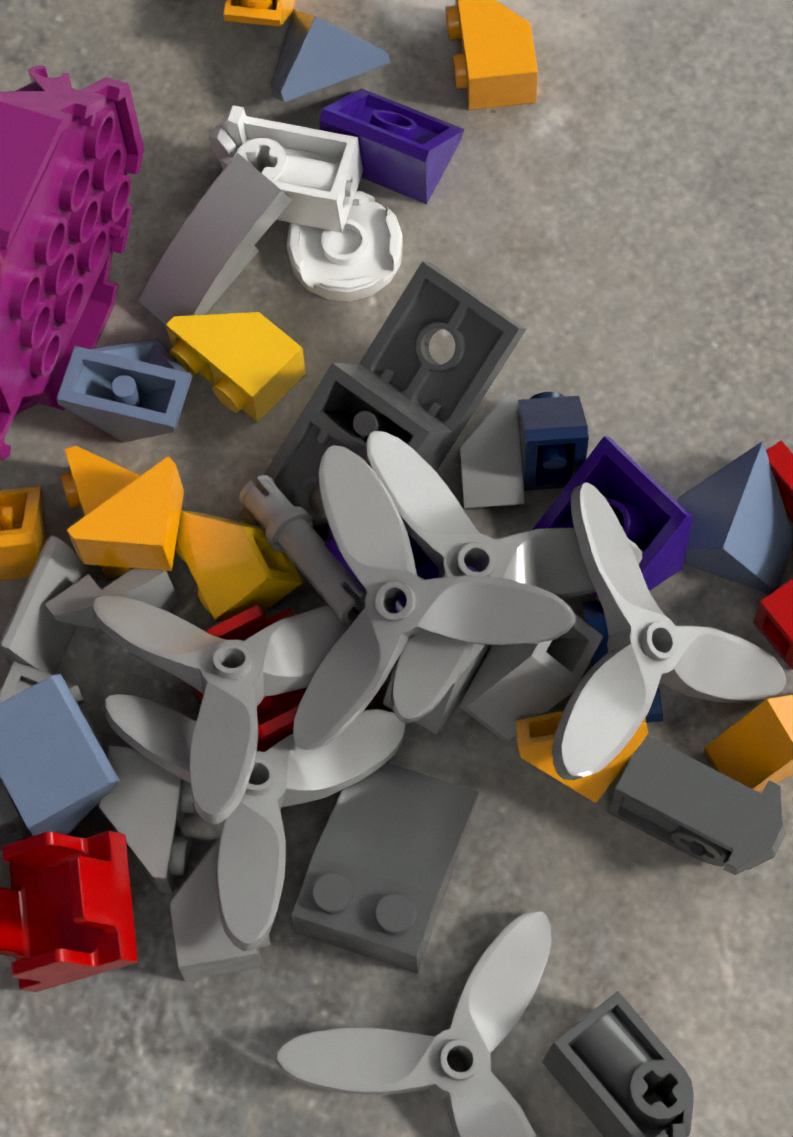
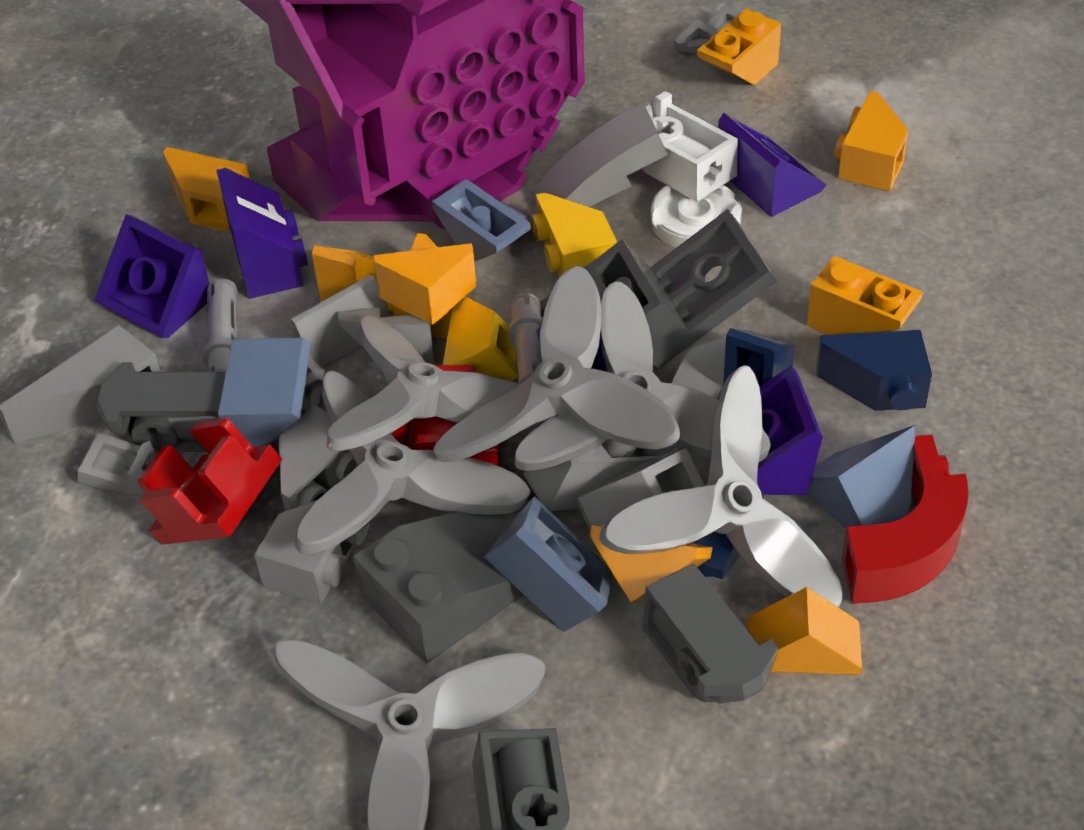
camera: 30 degrees right, 20 degrees down
sand blue slope [270,9,391,102] -> none
none -> sand blue slope [484,497,612,632]
none -> light orange slope [806,256,923,335]
none -> dark blue slope [816,330,932,411]

